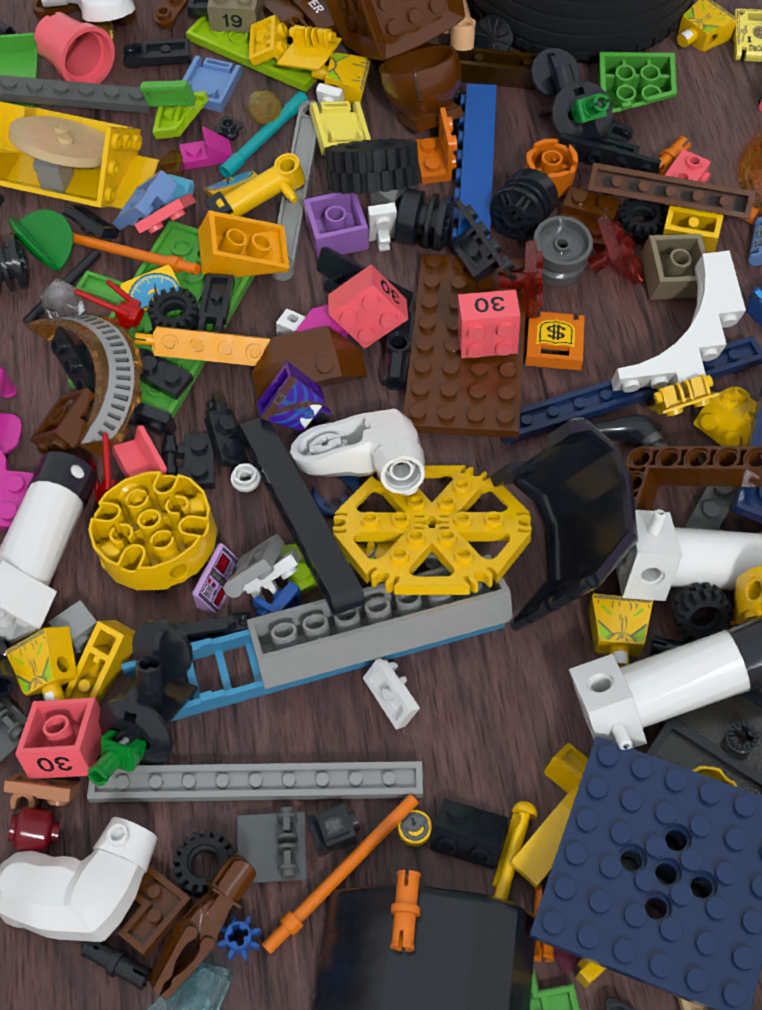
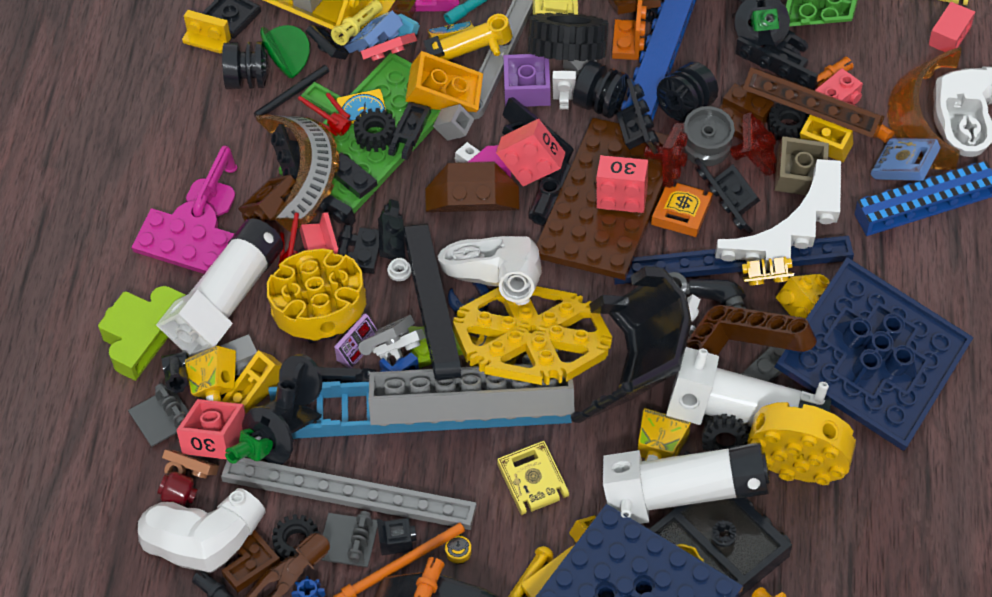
camera: 15 degrees right, 5 degrees down
clear brick [39,278,85,328] -> none
orange bar [73,233,201,275] -> none
light orange plate [135,326,271,366] -> none
torso [257,362,331,431] -> none
white plate [363,658,420,730] -> none
black bracket [430,798,508,869] -> none
orange brick [525,139,578,198] -> none
none -> light yellow pin [331,0,383,45]
none -> light grey brick [433,104,474,141]
none -> light yellow container [497,441,569,515]
none -> black bracket [695,158,761,234]

